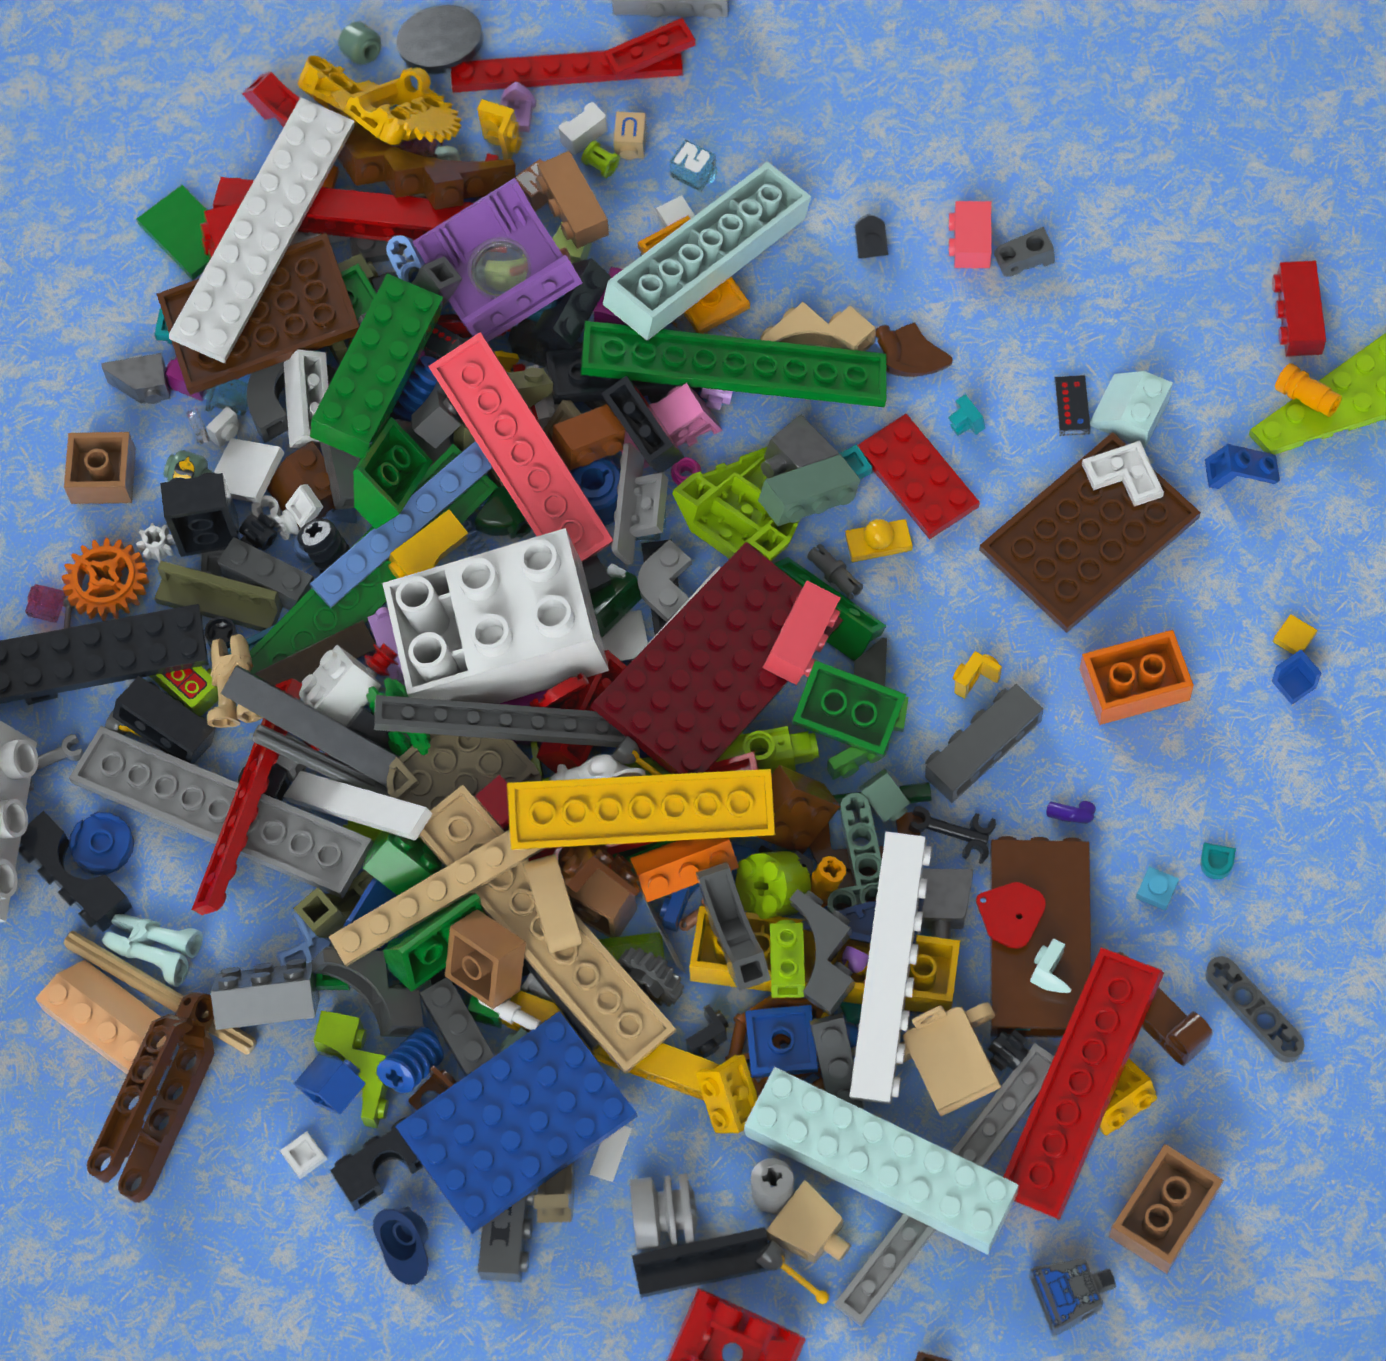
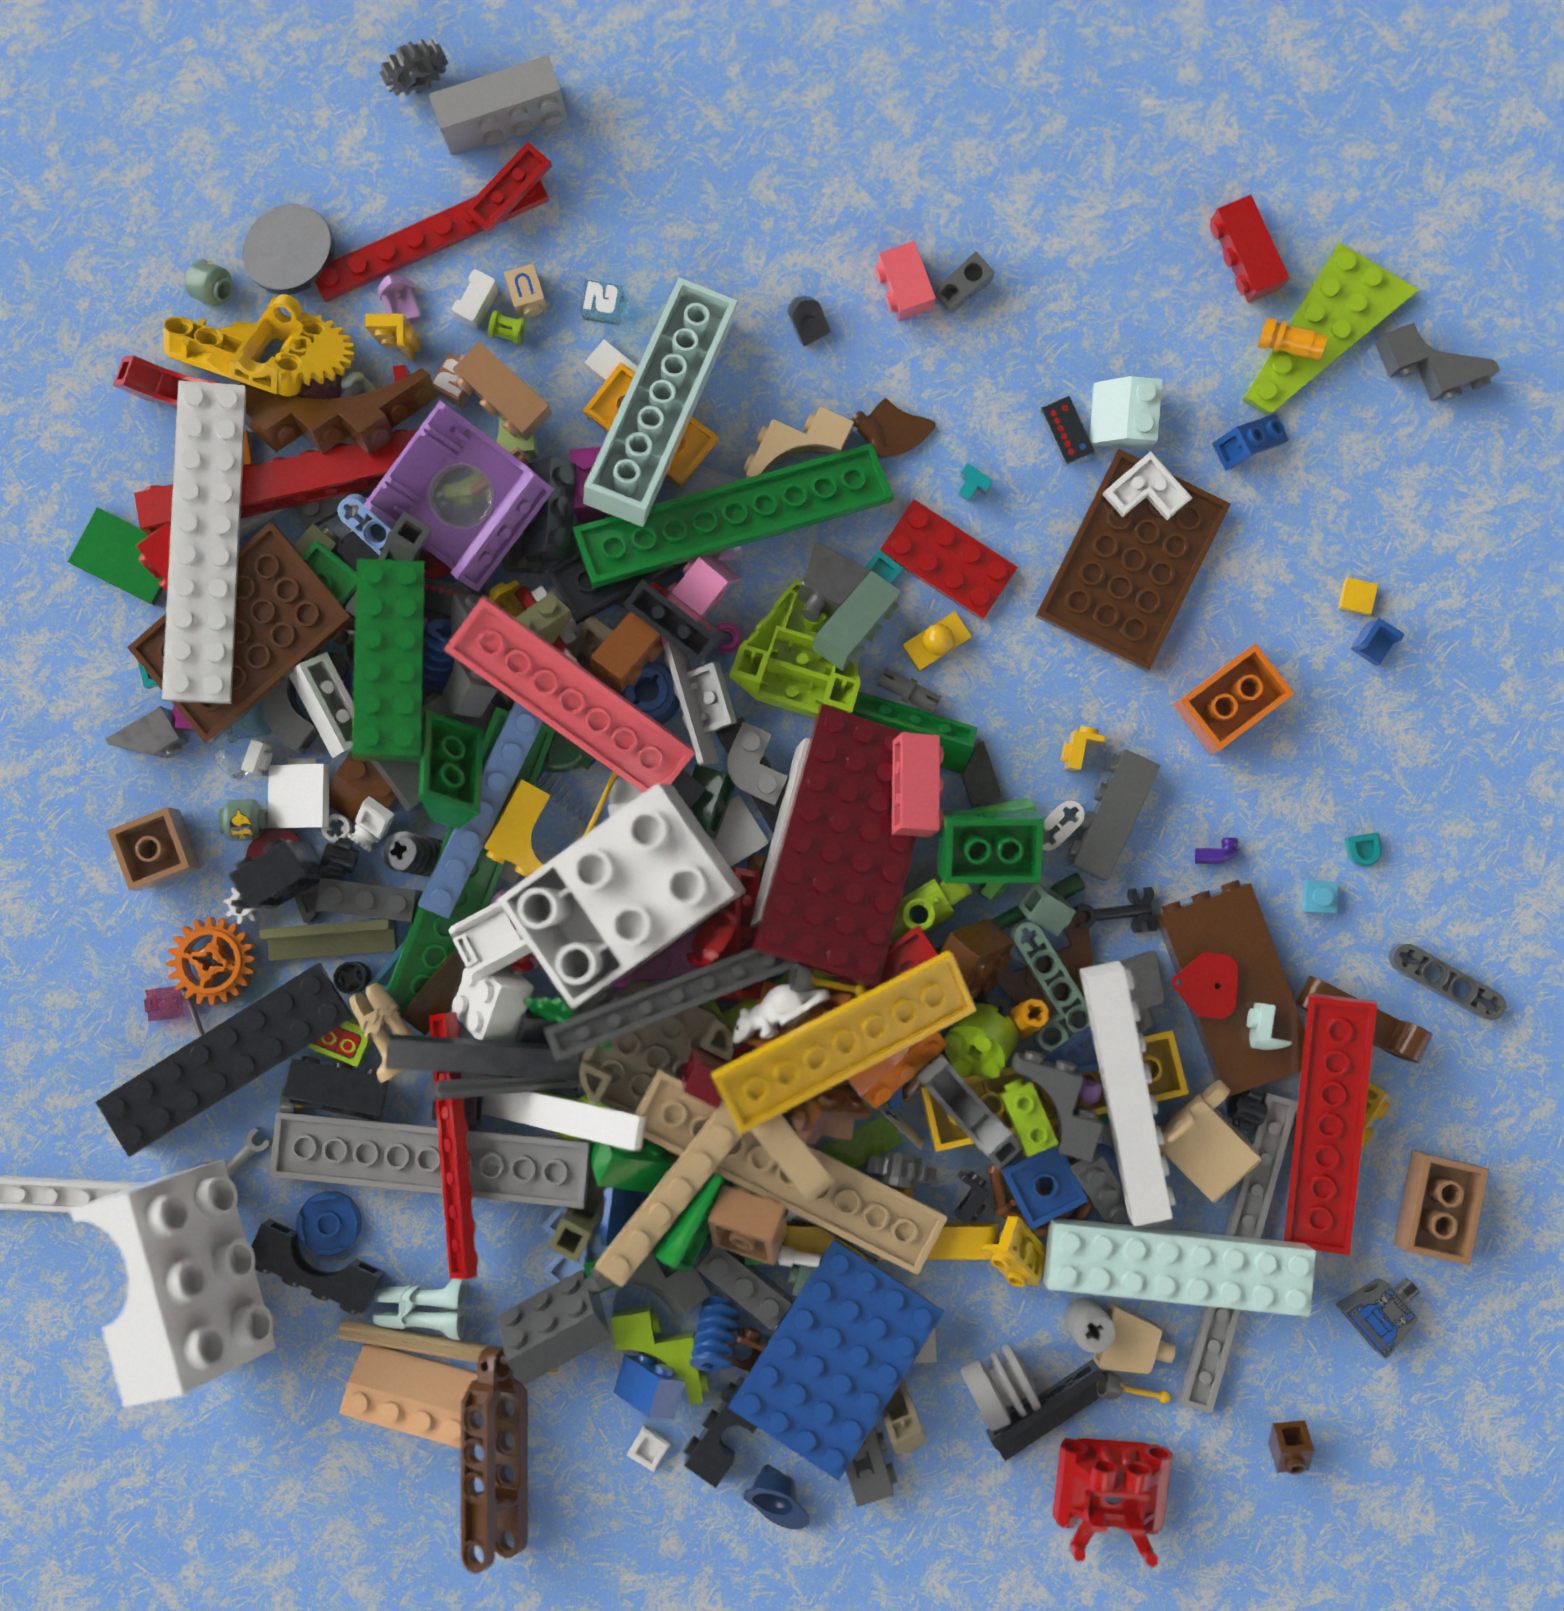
camera: 30 degrees left, 20 degrees up
none -> white container [449,901,532,981]
none -> white beam [1043,801,1085,851]

